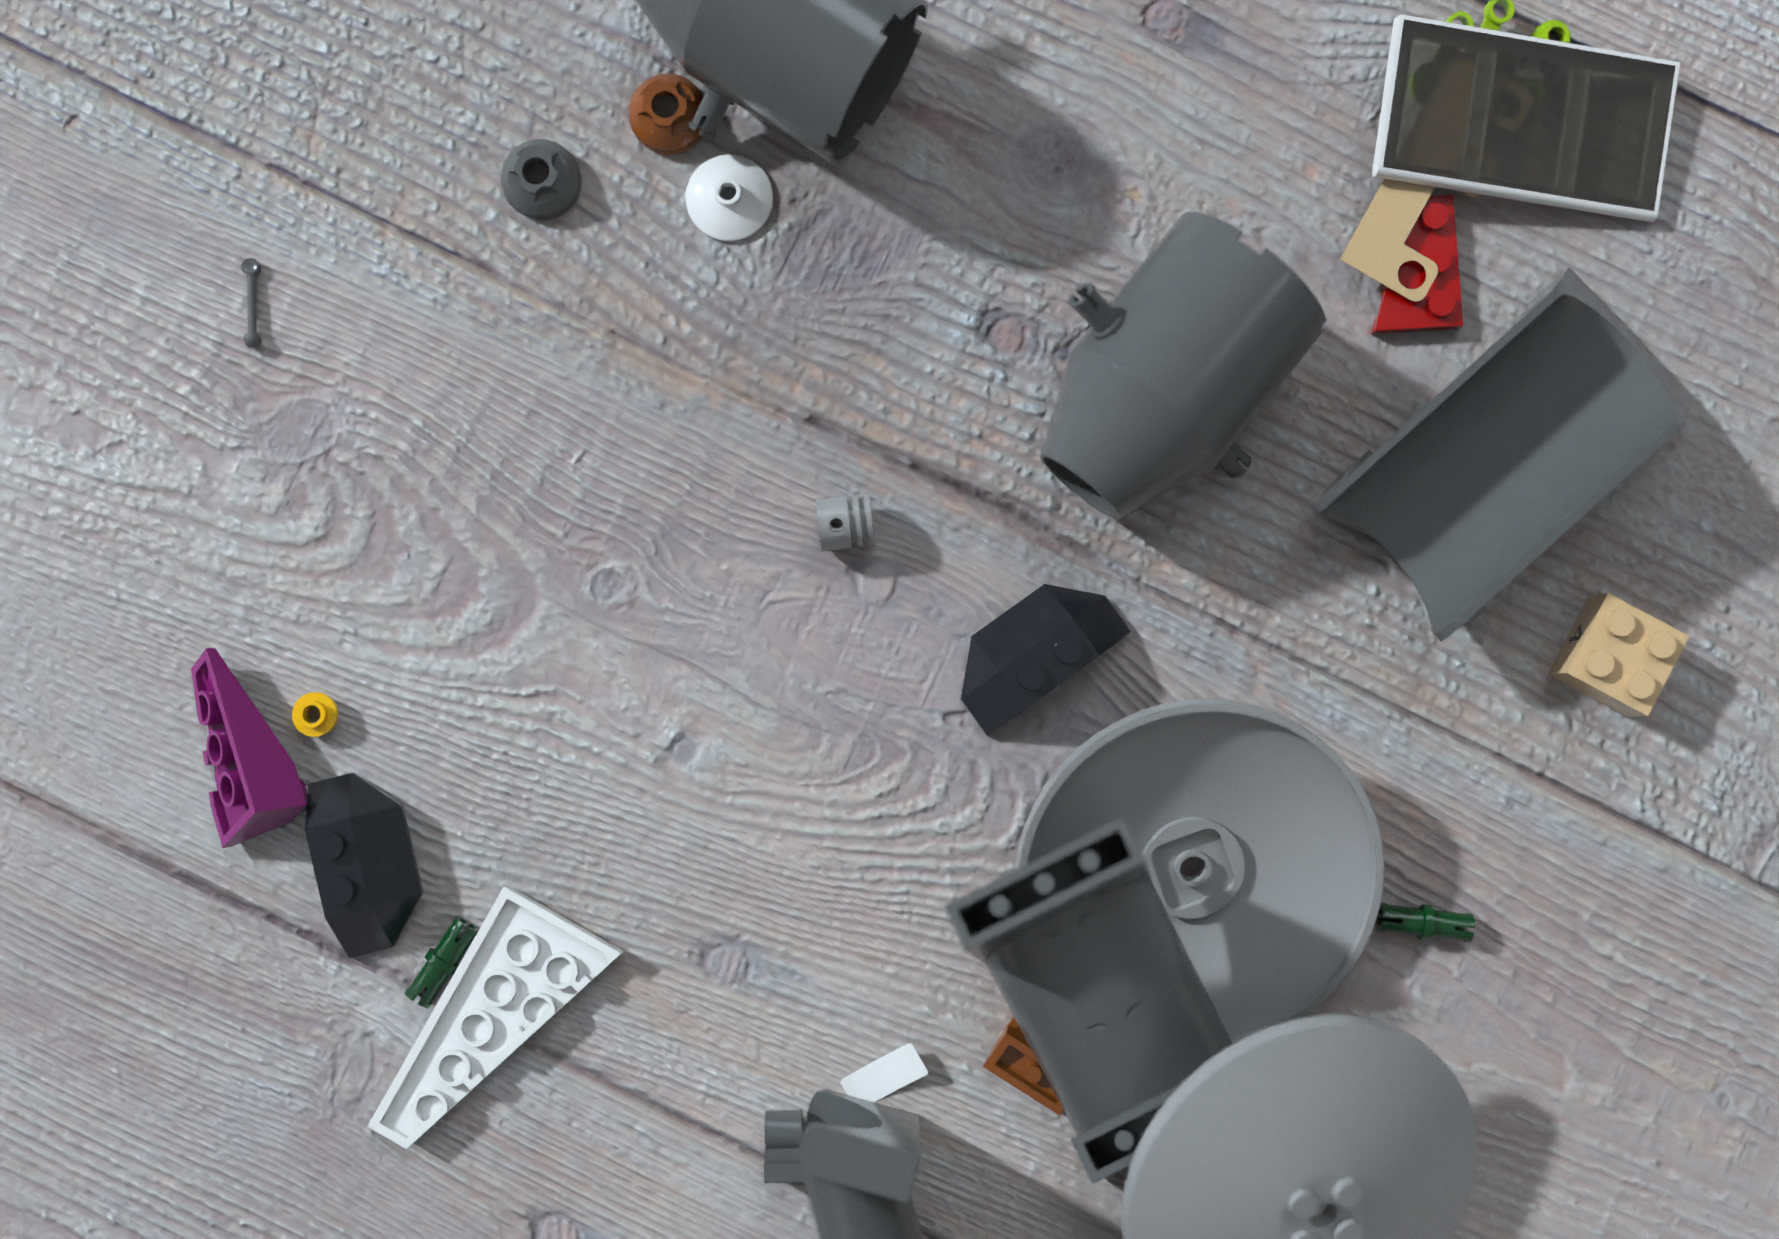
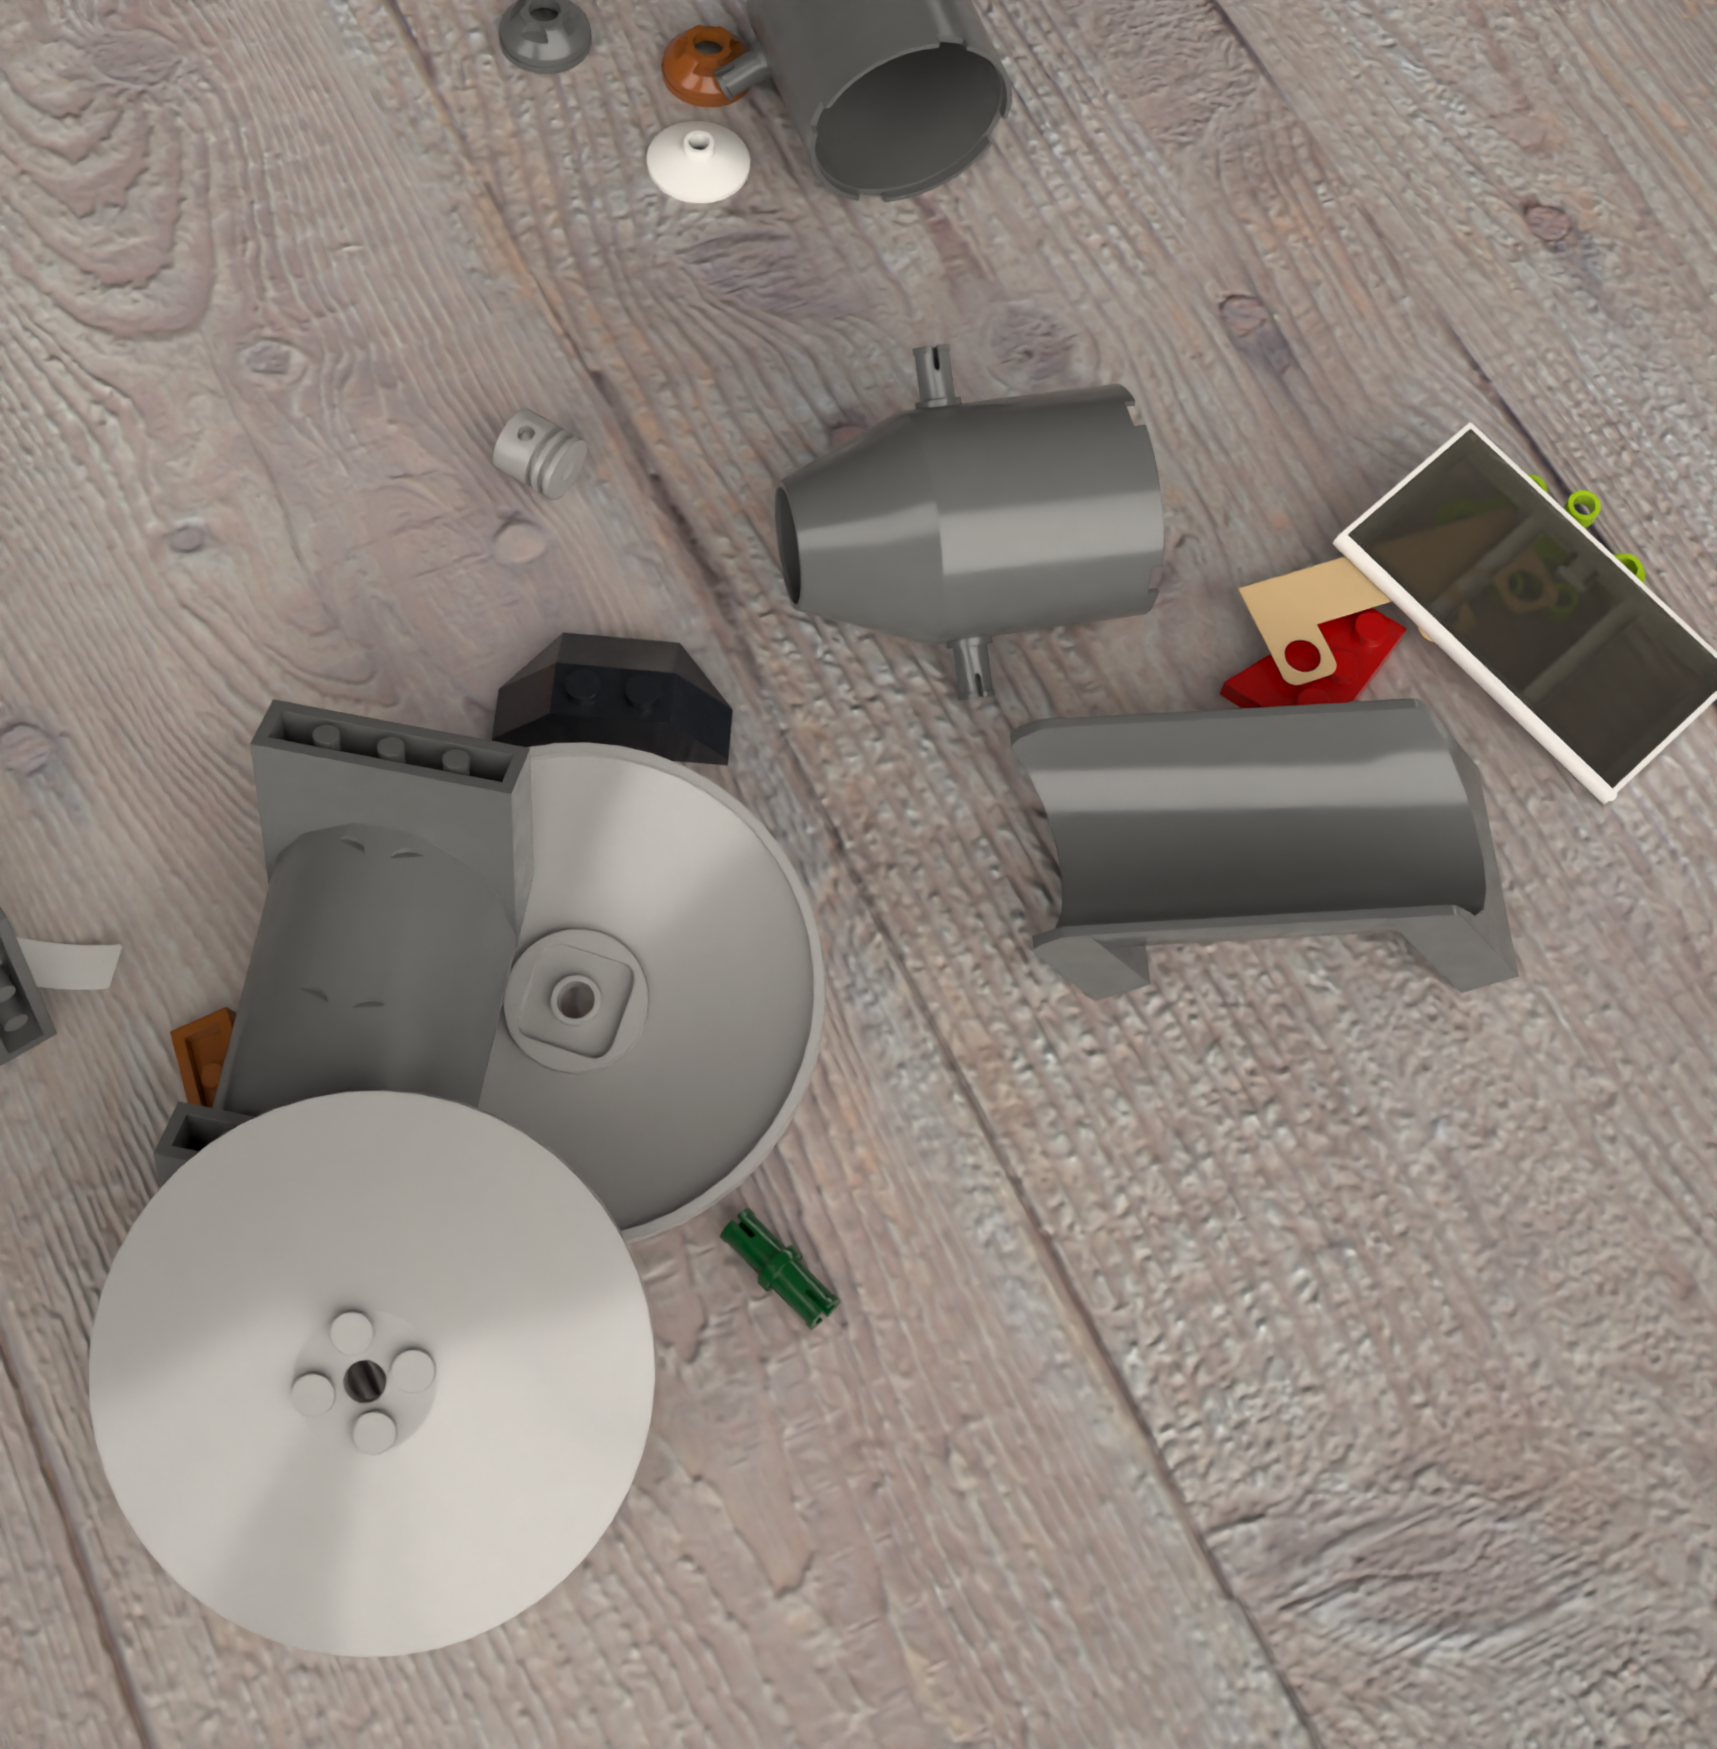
camera: 25 degrees right, 25 degrees down
tan brick [1548,593,1690,717] -> none

